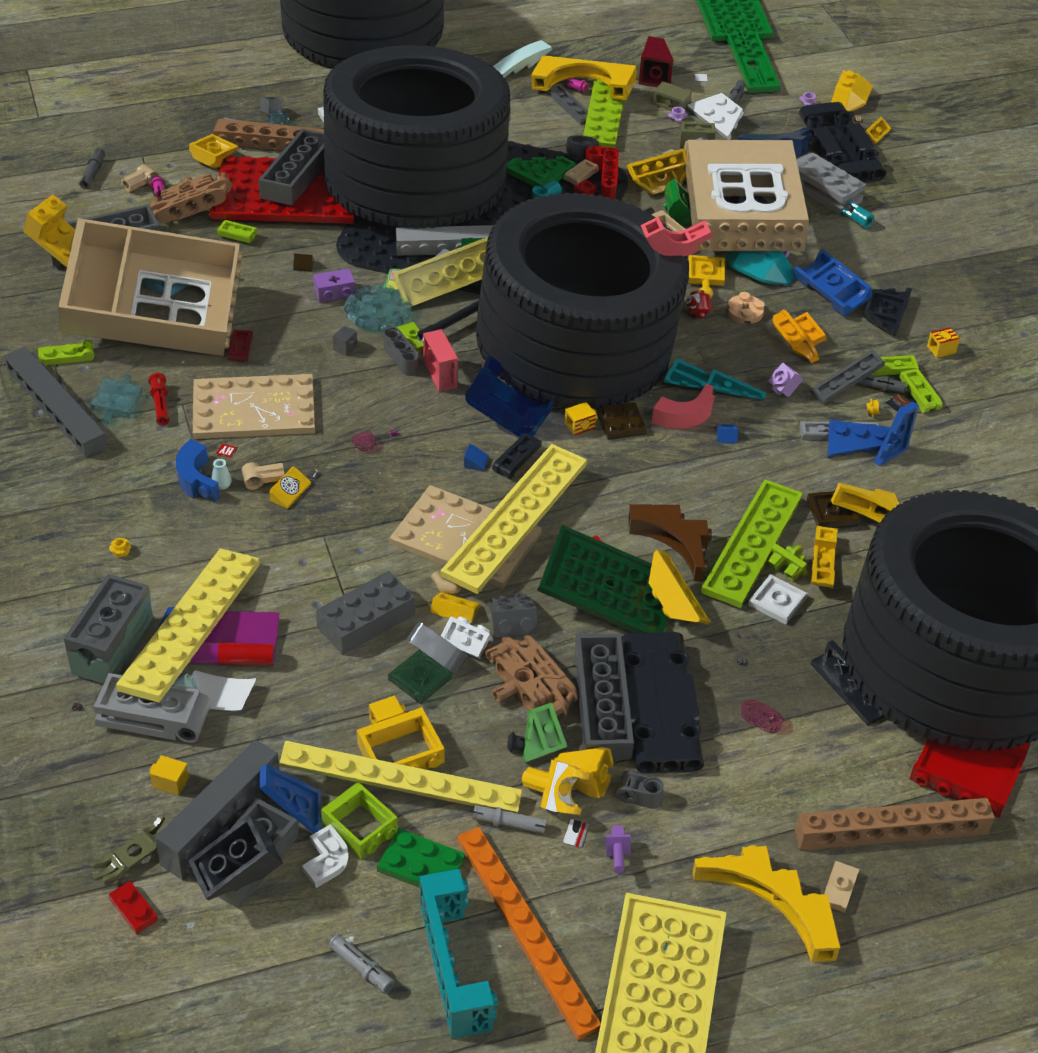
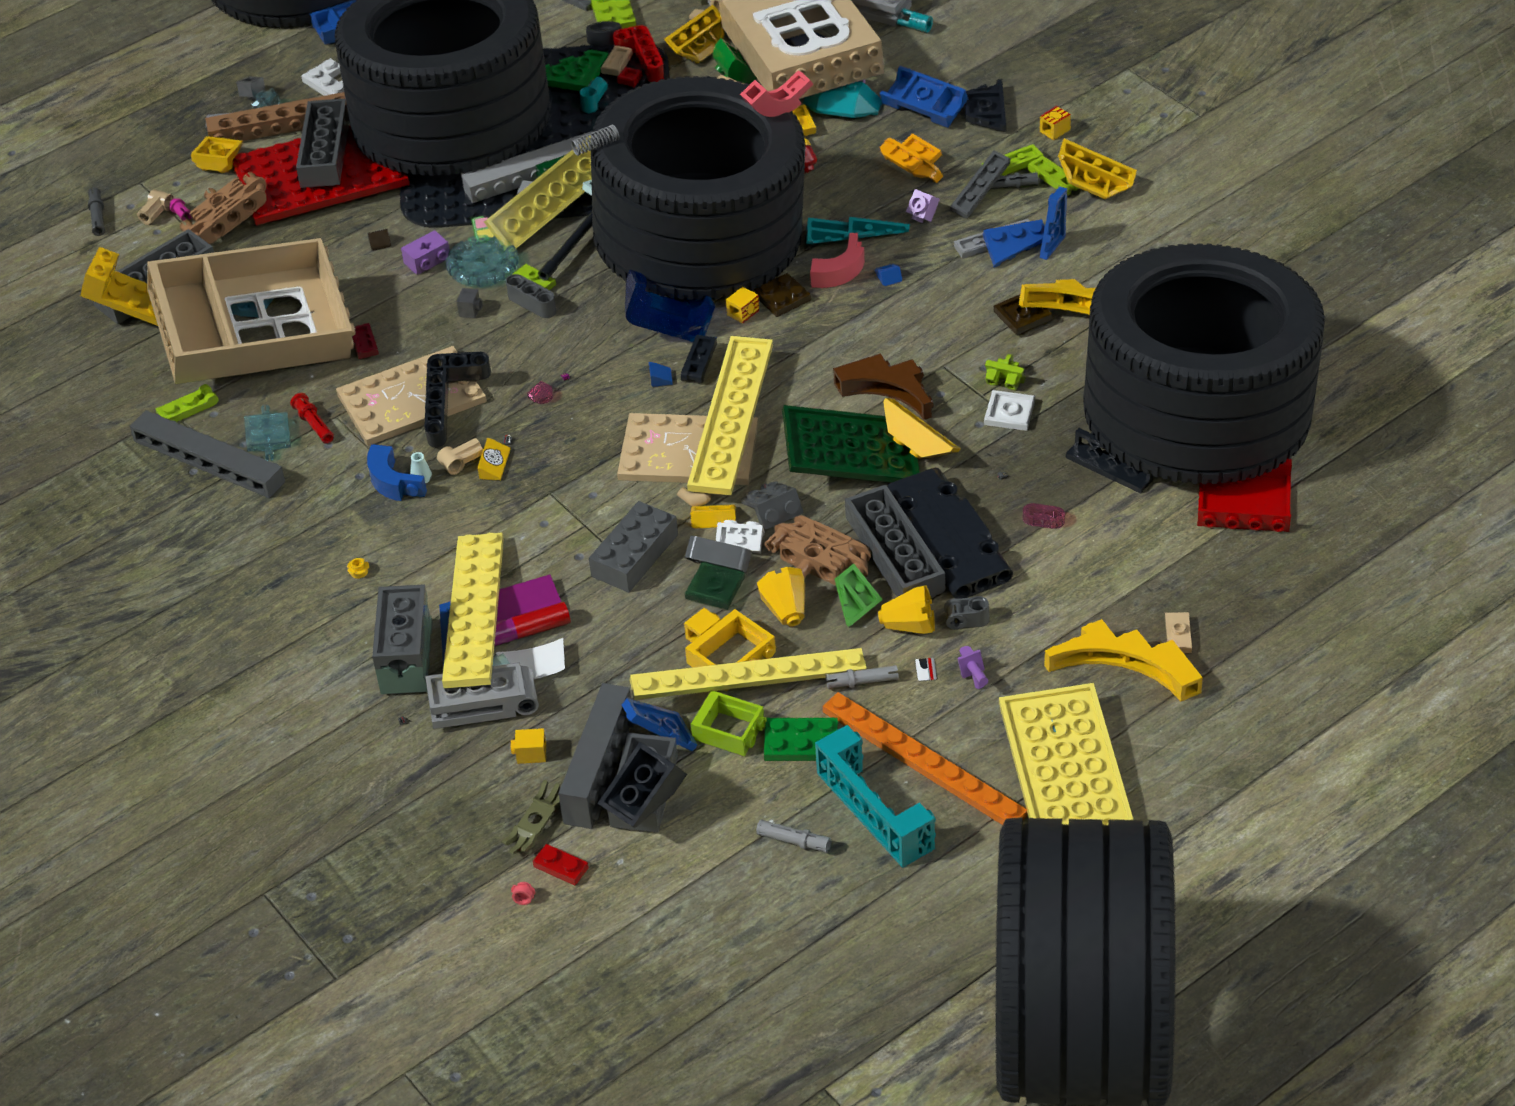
camera: 15 degrees left, 0 degrees up
red sticker [216,444,237,458] -> none
lime plate [217,220,258,243] -> none
white plate [302,824,348,888] -> none
coral window [423,329,458,392] -> none
black piece [507,732,525,753] -> none
yellow connector [522,759,591,815] -> none
lime plate [701,479,803,608] -> none
light nougat plate [727,292,765,324] -> none
medium nougat brick [795,798,995,851] -> none
yellow slope [811,526,838,588] -> none
yellow plate [867,398,880,418] -> none
piece [886,392,917,411] -> none
none -> black beam [424,351,491,448]
none -> coral plate [511,882,536,905]
none -> light grey piece [571,125,619,156]
none -> yellow cone [757,567,805,627]
none -> yellow wedge [1058,138,1137,199]

